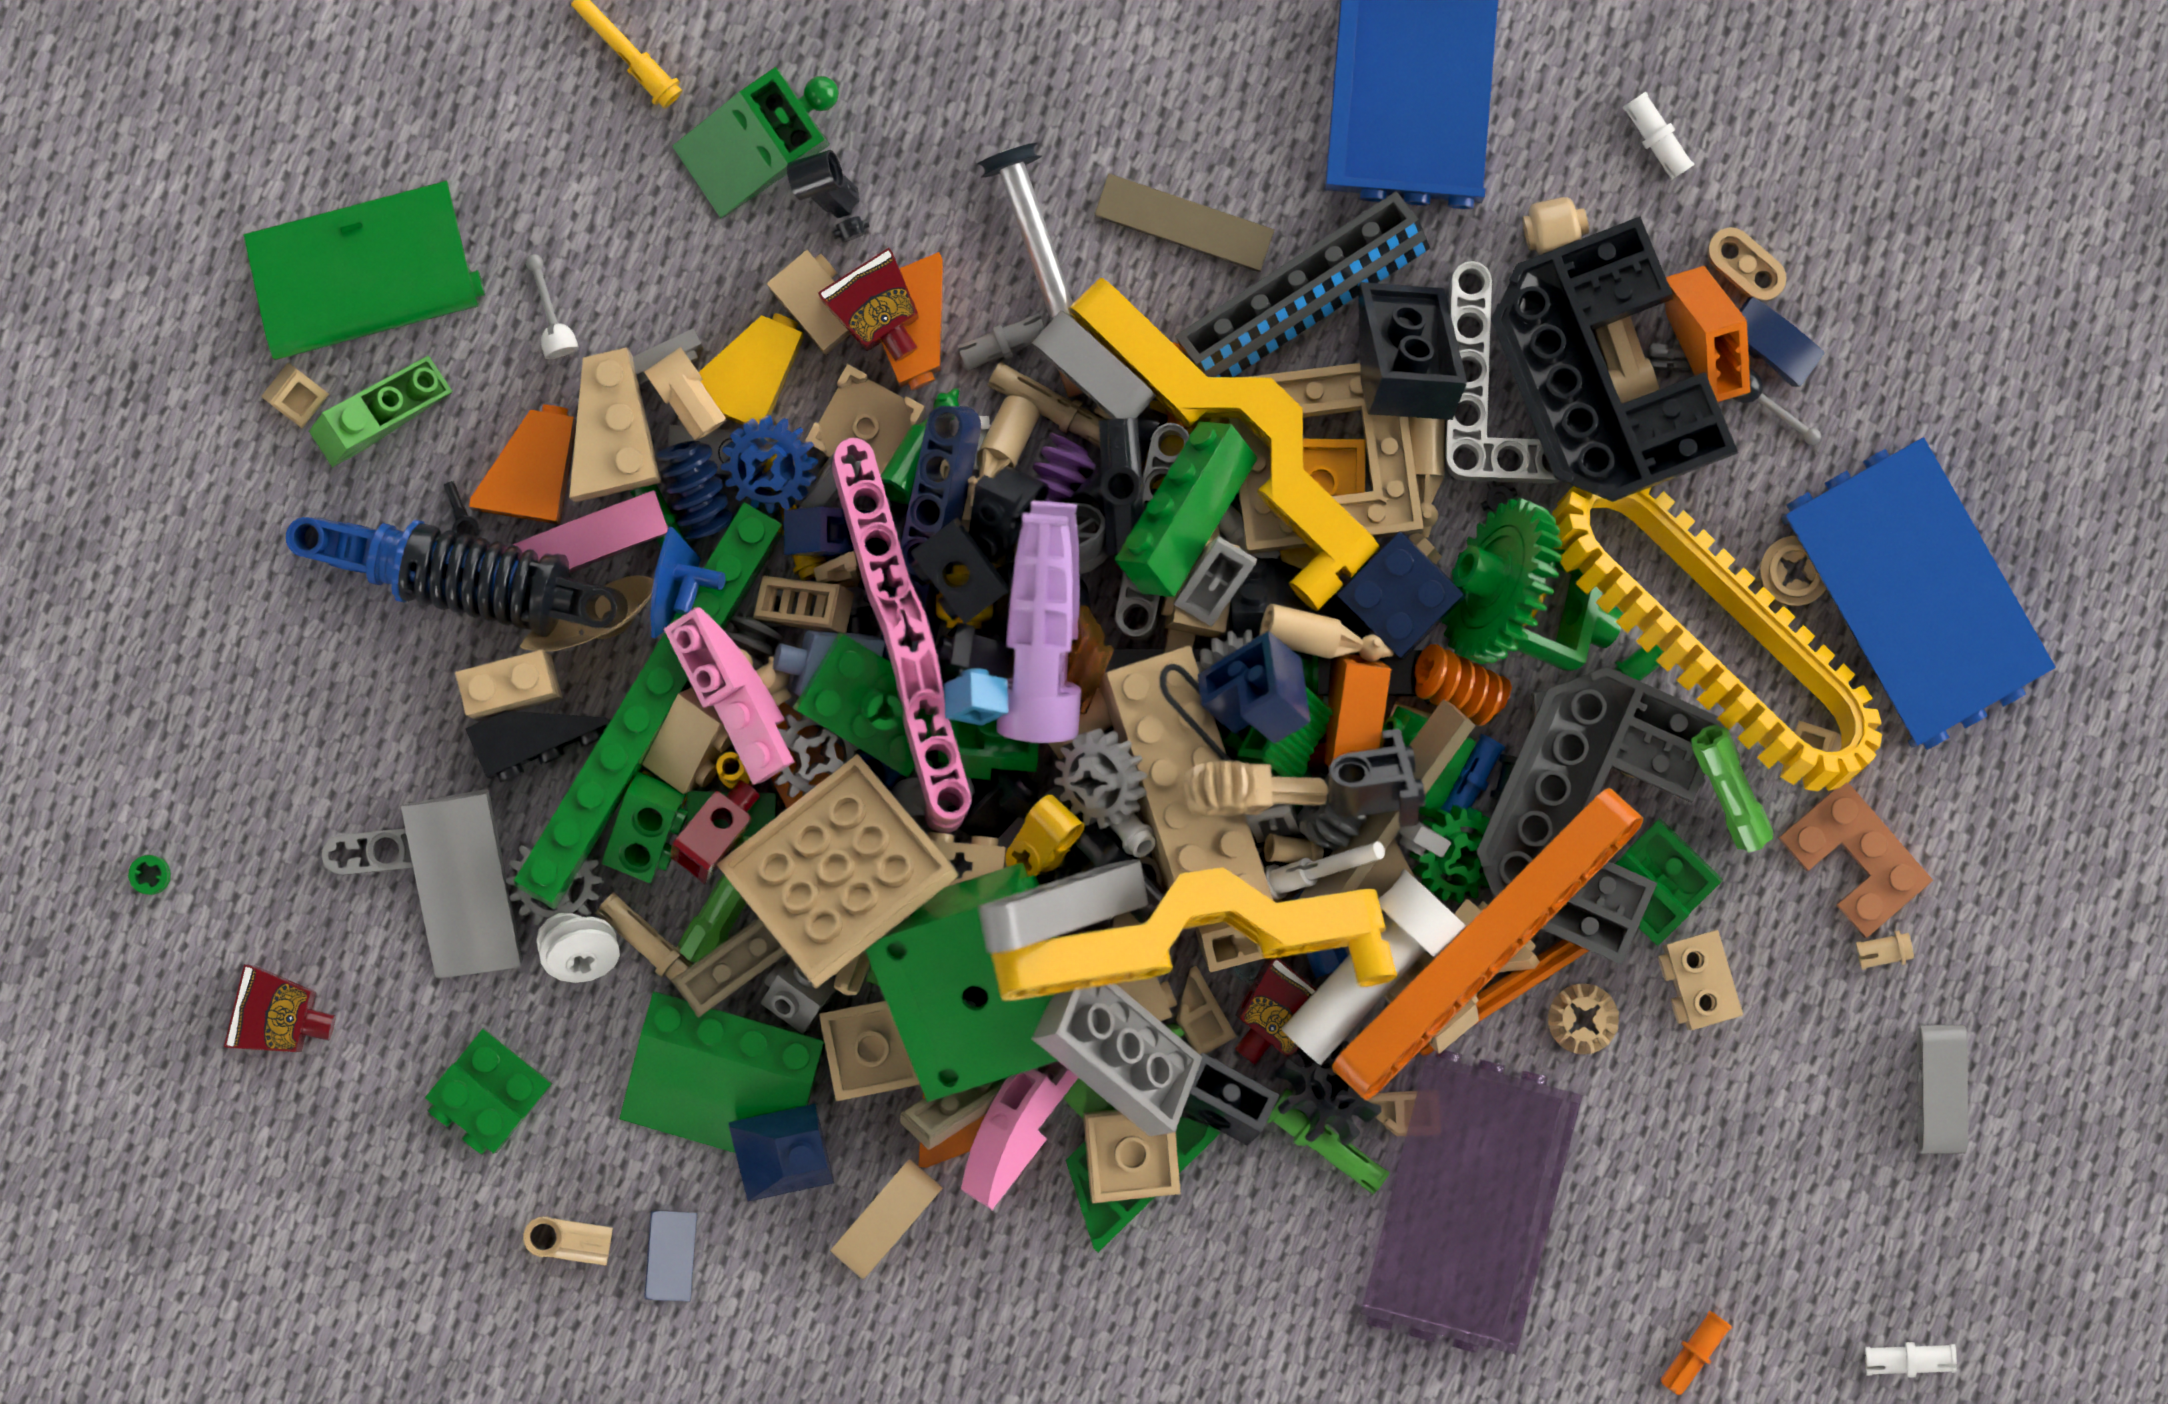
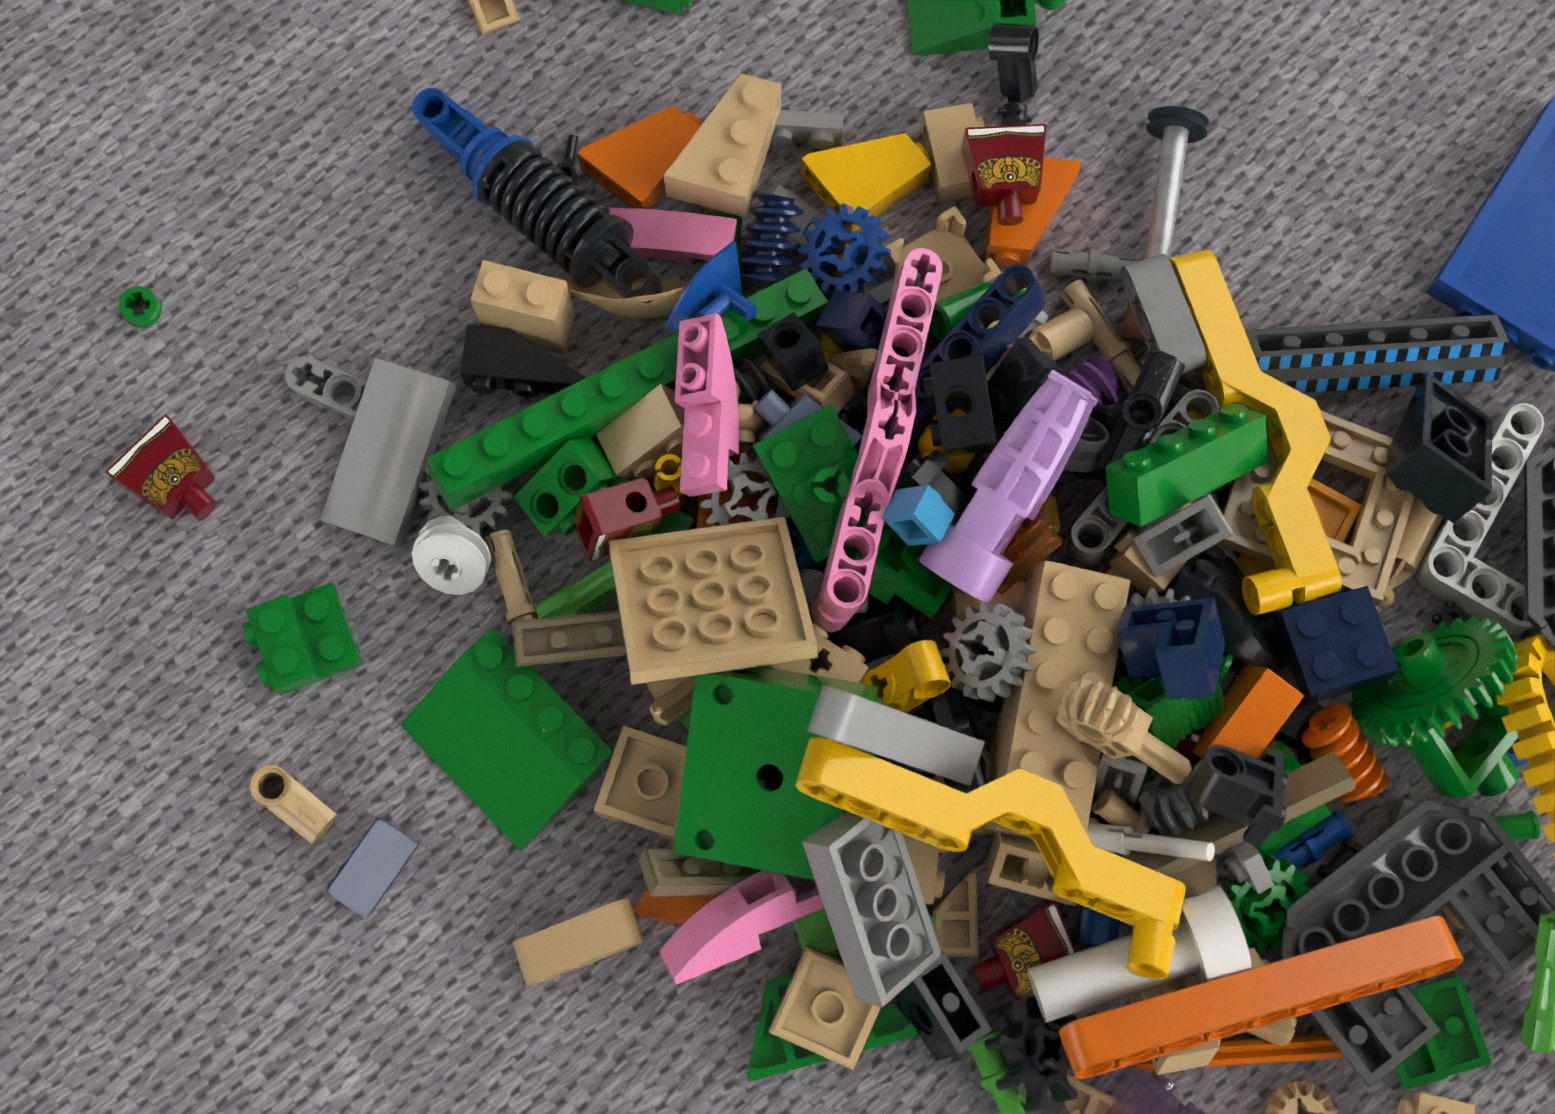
camera: 25 degrees right, 10 degrees down
bright green slope [309,355,453,468] -> none
hinge [526,254,579,359] -> none
tan piece [644,347,727,441] -> none
dark blue slope [728,1103,834,1202] -> none
light grey brick [761,959,837,1034] -> none
dark tan tile [1094,173,1275,273] -> none
white pin [1109,813,1156,857] -> none
black piece [1159,664,1247,762] -> none
tan wheel [1260,604,1394,662] -> none
none -> black brick [757,312,829,392]

